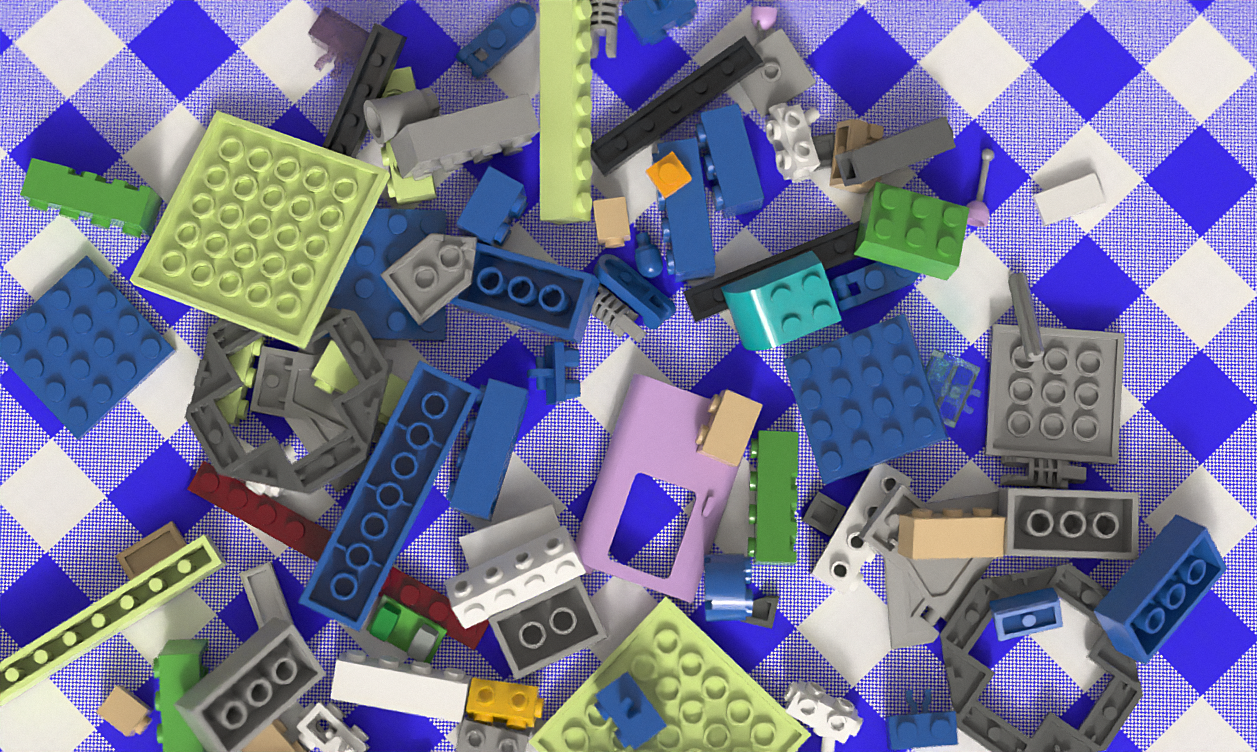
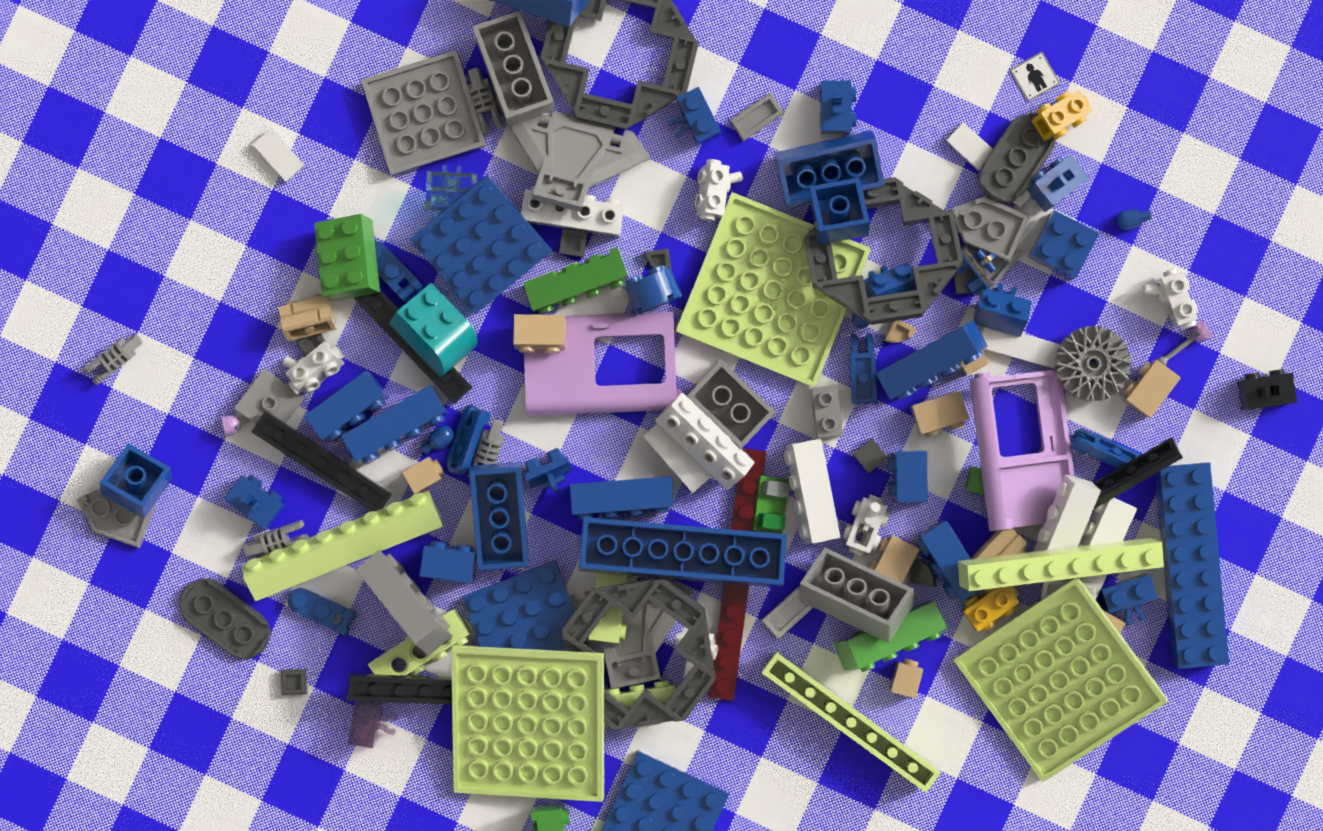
camera: 110 degrees left, 5 degrees up
tan tile [116,521,188,581] -> none
light grey plant [364,87,440,144] -> none
light grey tile [380,233,477,325] -> none
yellow brick [466,678,544,730] -> none
blue brick [594,672,667,750] -> none
light orange plate [645,151,692,199] -> none
dark grey brick [835,116,956,187] -> none
tan brick [898,507,1005,559] -> none
hinge [966,149,994,227] -> none
blue slope [989,587,1063,641] -> none
light grey axle [1008,272,1045,362] -> none

